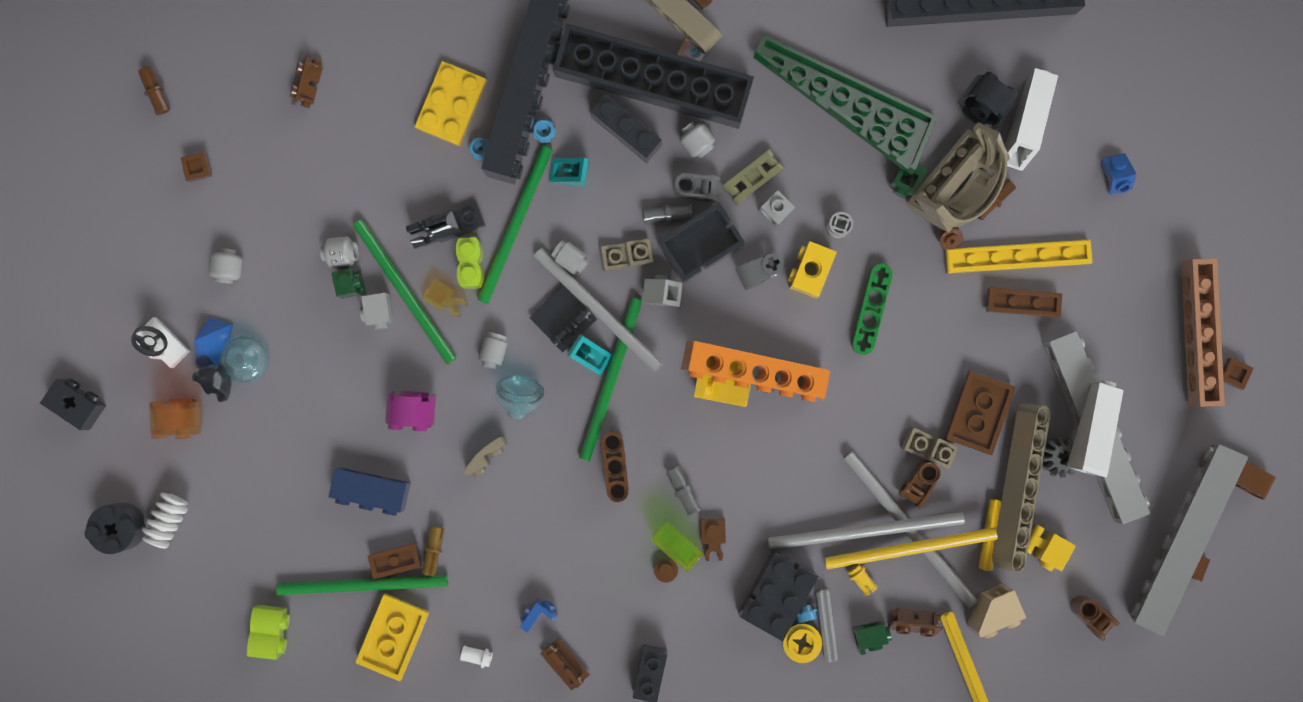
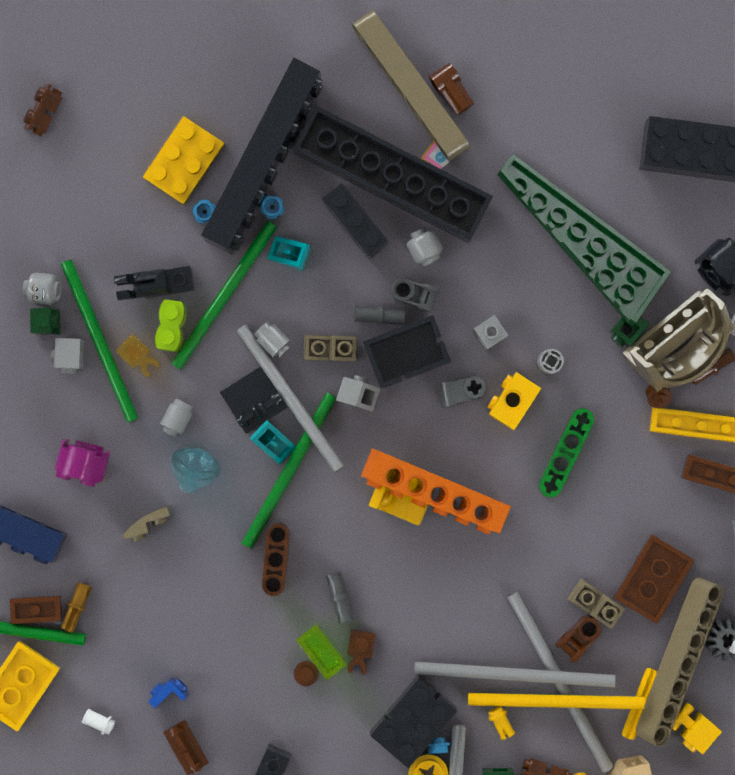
camera: 10 degrees right, 0 degrees up
olive plate [722,149,785,206] -> none

